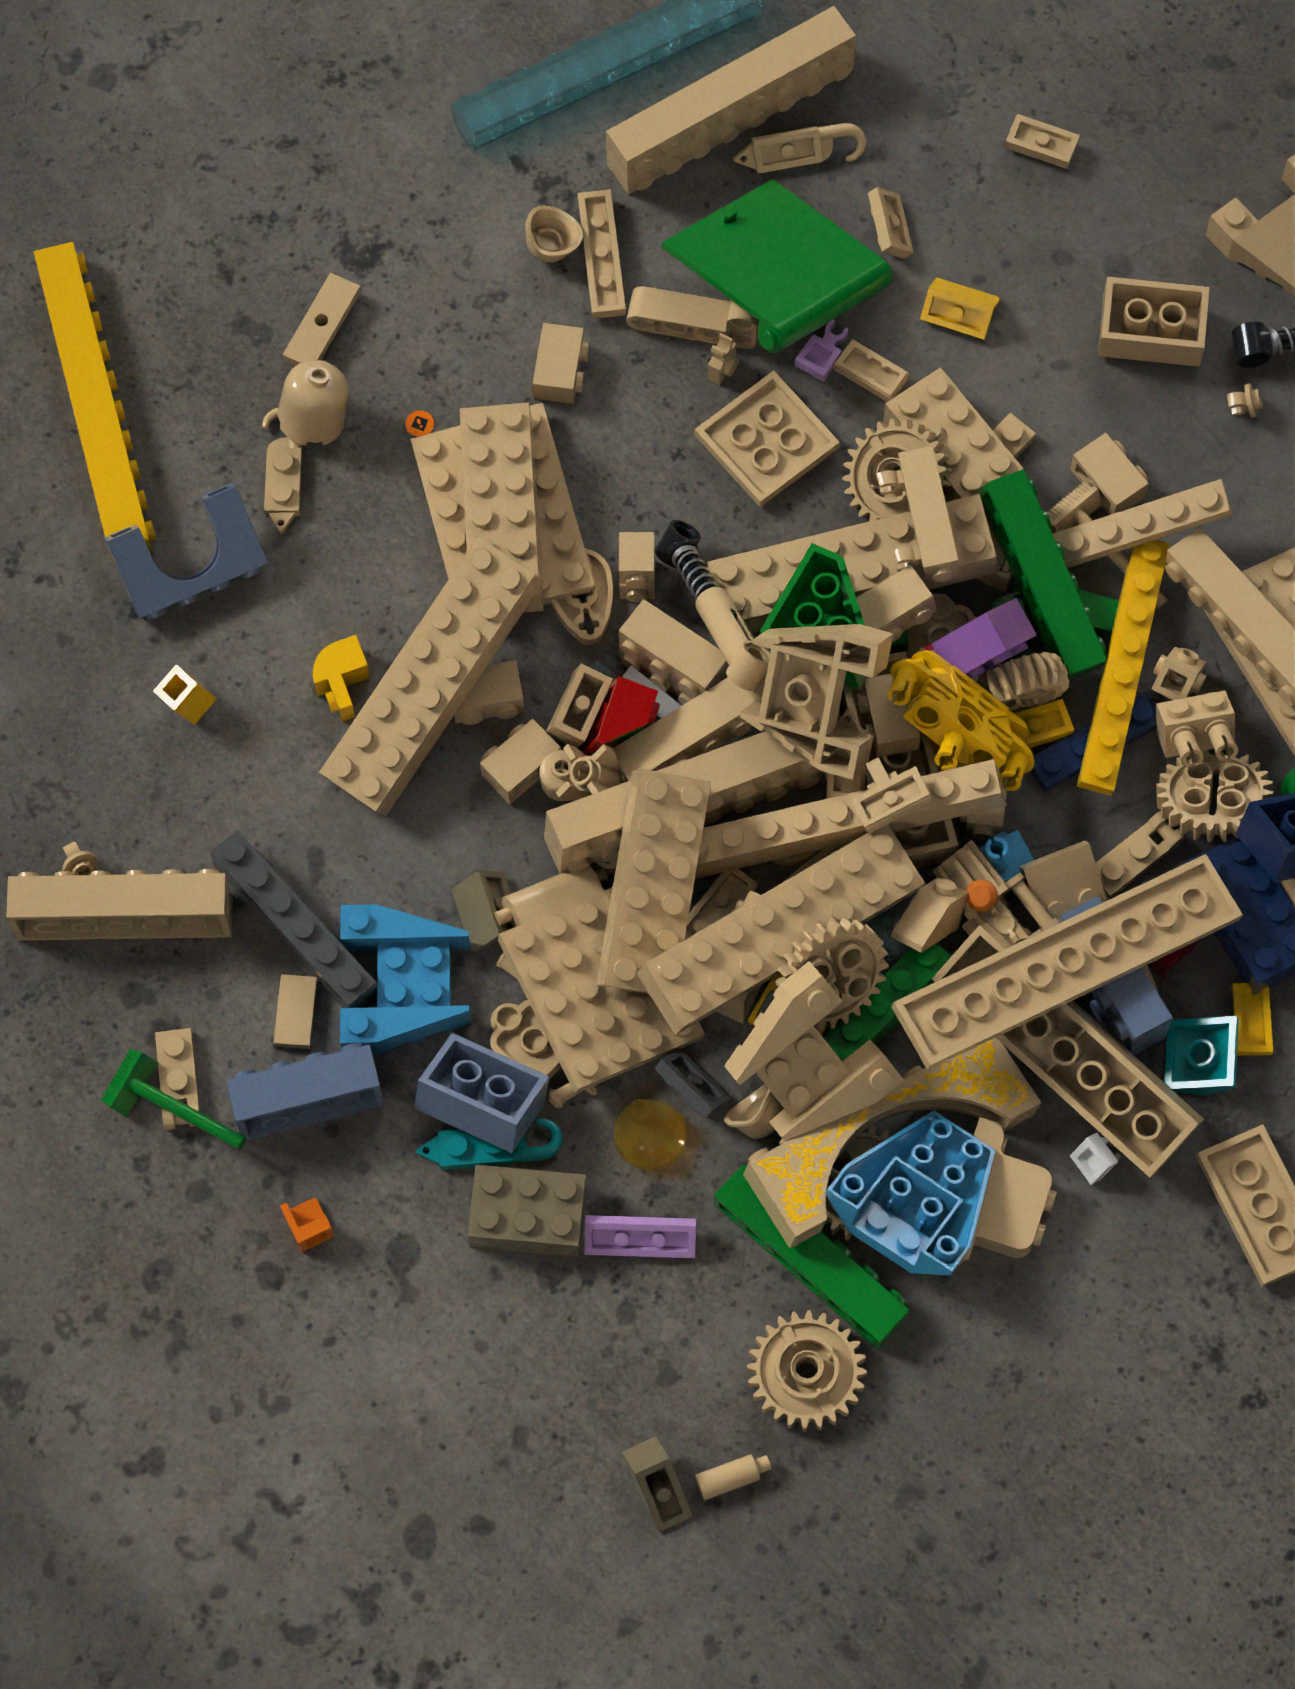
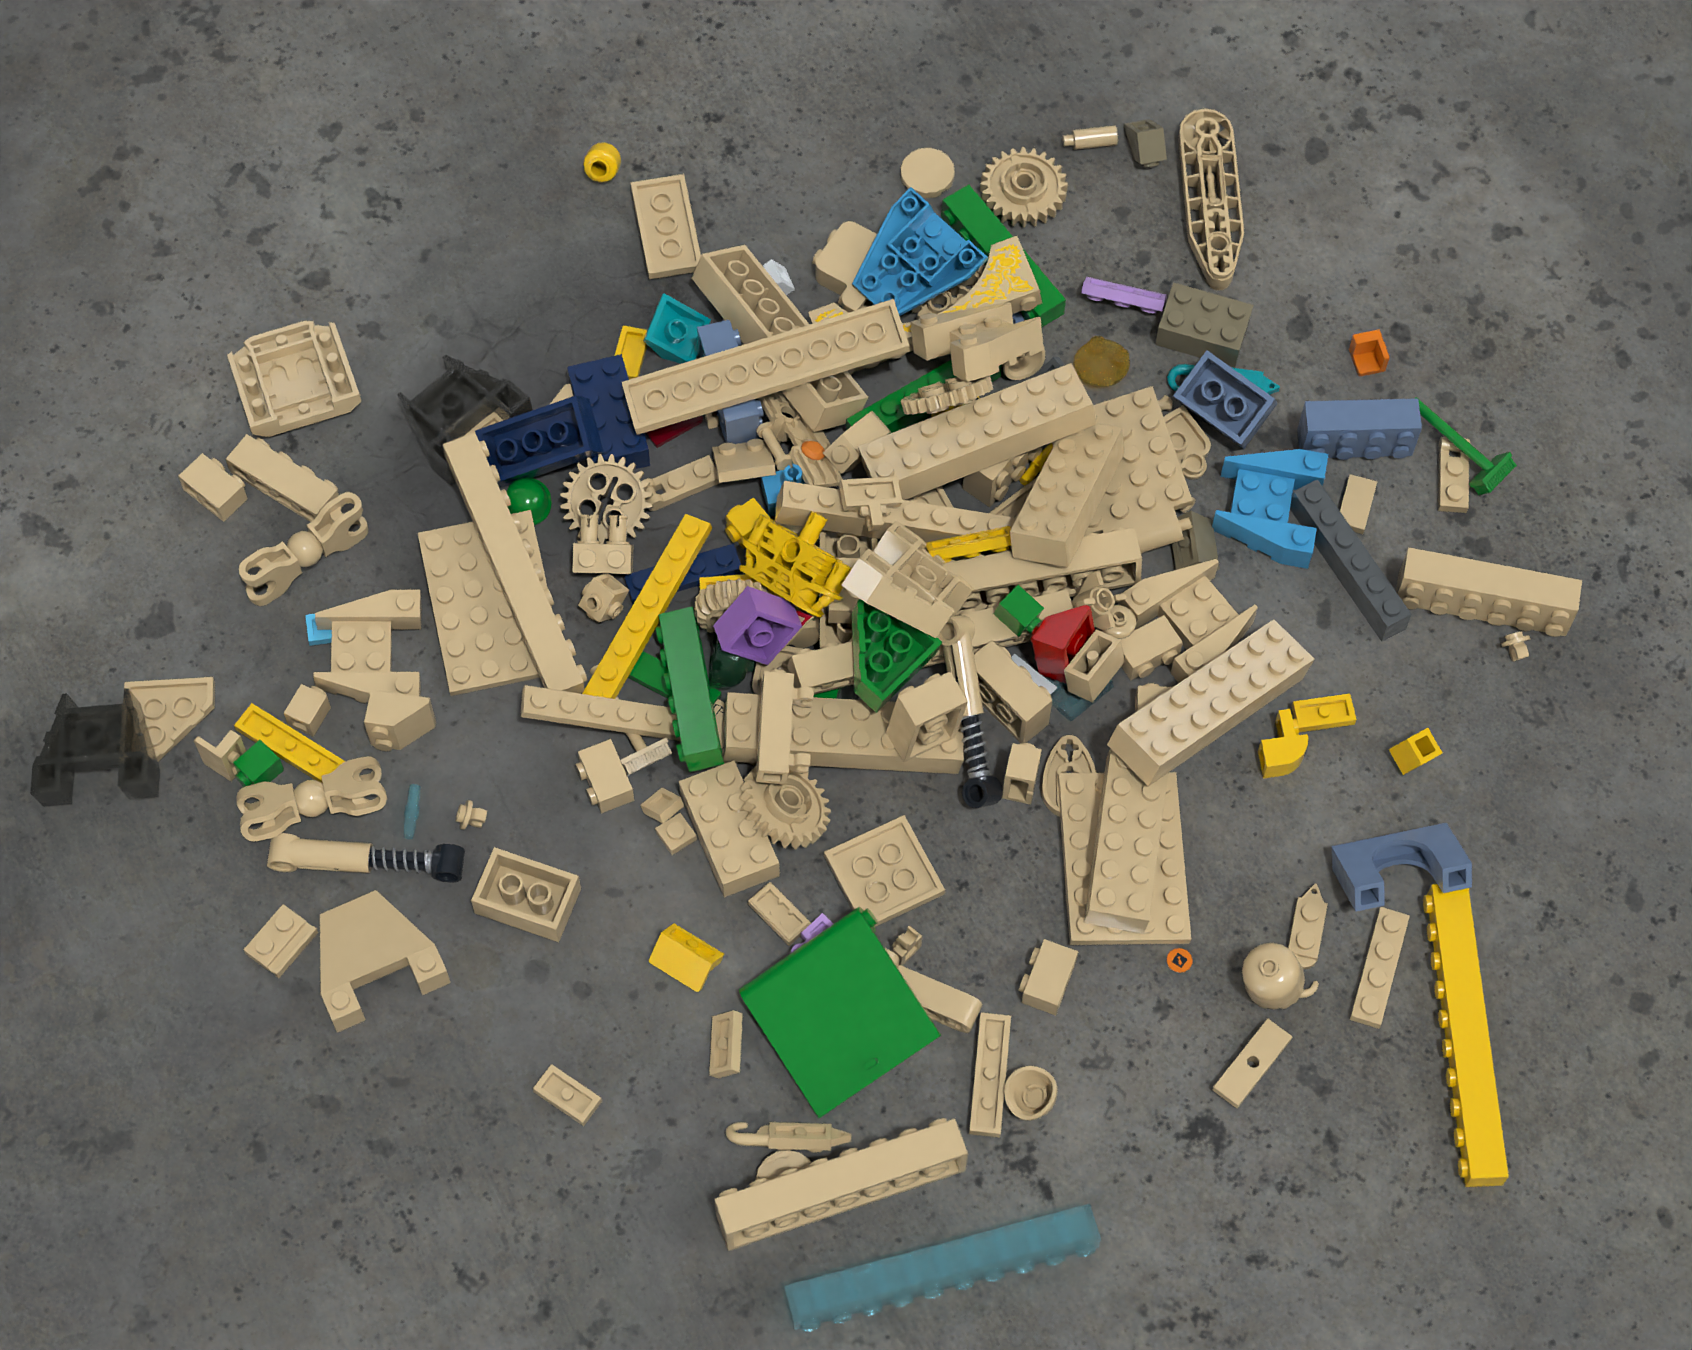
camera: 170 degrees left, 5 degrees down
none -> tan plate [641,788,684,823]
none -> yellow brick [725,498,771,549]
none -> tan plate [755,1150,812,1181]
none -> tan brick [886,672,968,762]
none -> tan tile [901,148,955,198]
none -> yellow plate [925,526,1011,563]
none -> green brick [993,584,1044,637]
none -> tan wedge [1118,559,1258,683]
none -> tan beam [1178,109,1244,290]
none -> yellow plate [1291,694,1357,732]
none -> tan plate [1350,907,1410,1029]

